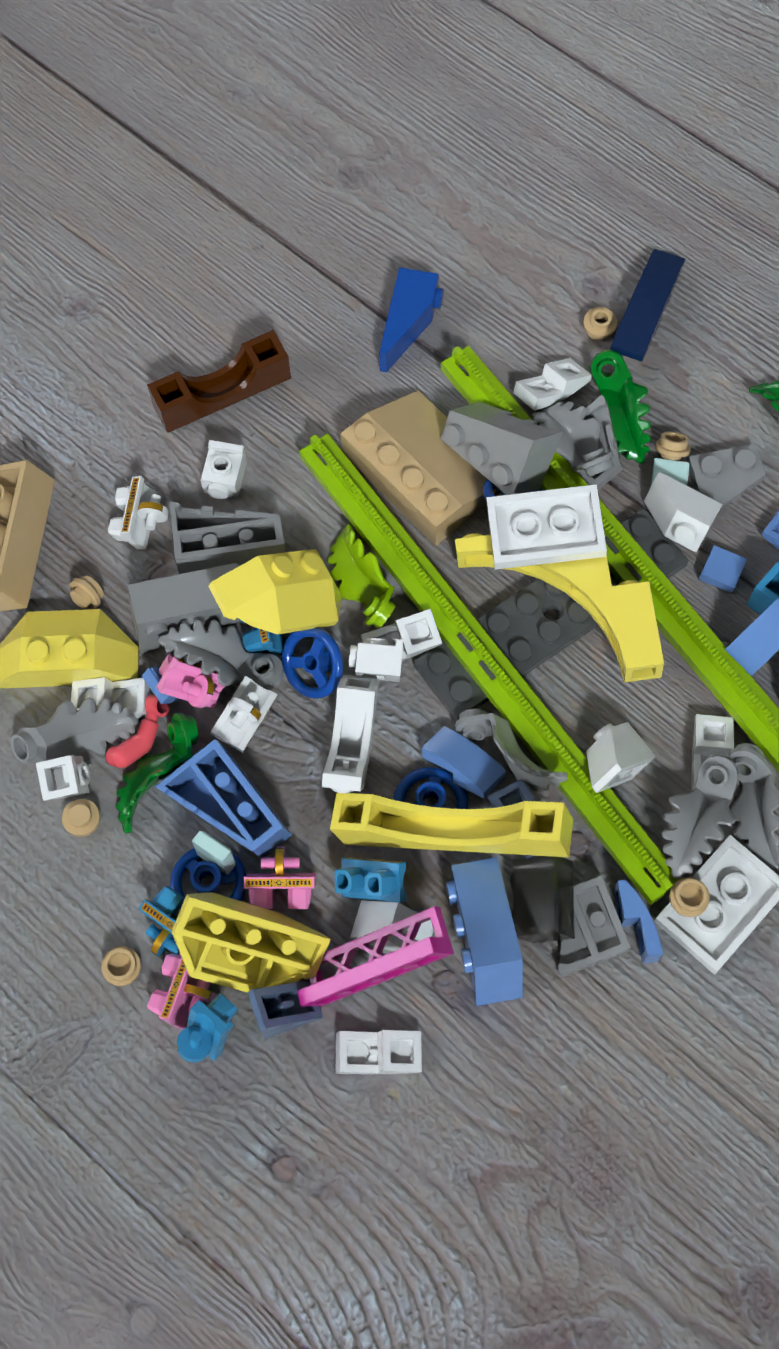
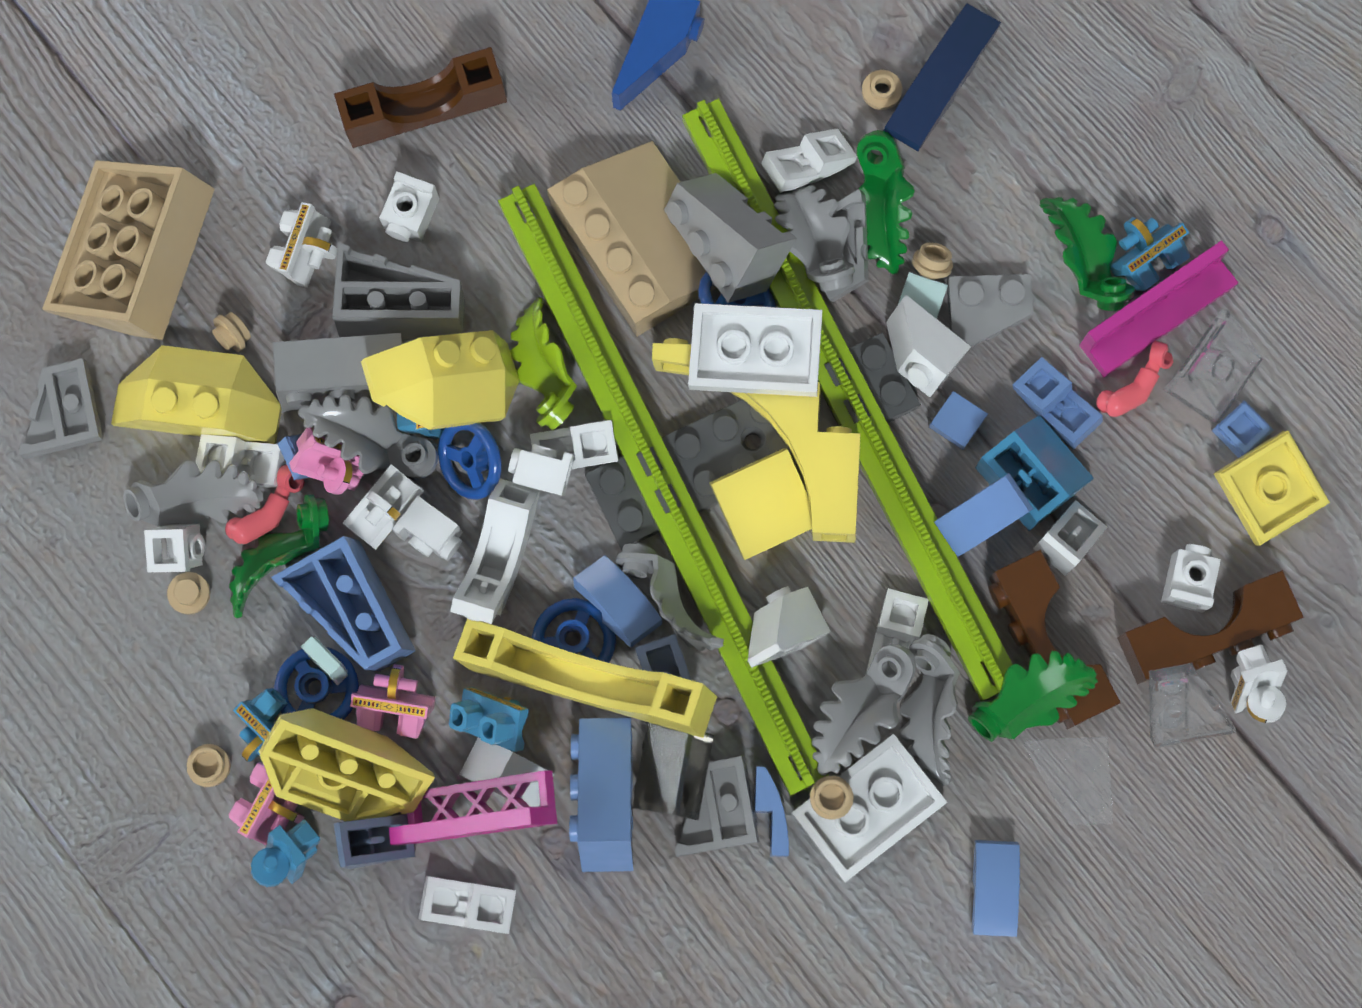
camera: 10 degrees right, 10 degrees up
none -> white brick [392,496,463,561]
none -> light yellow tile [709,448,812,560]

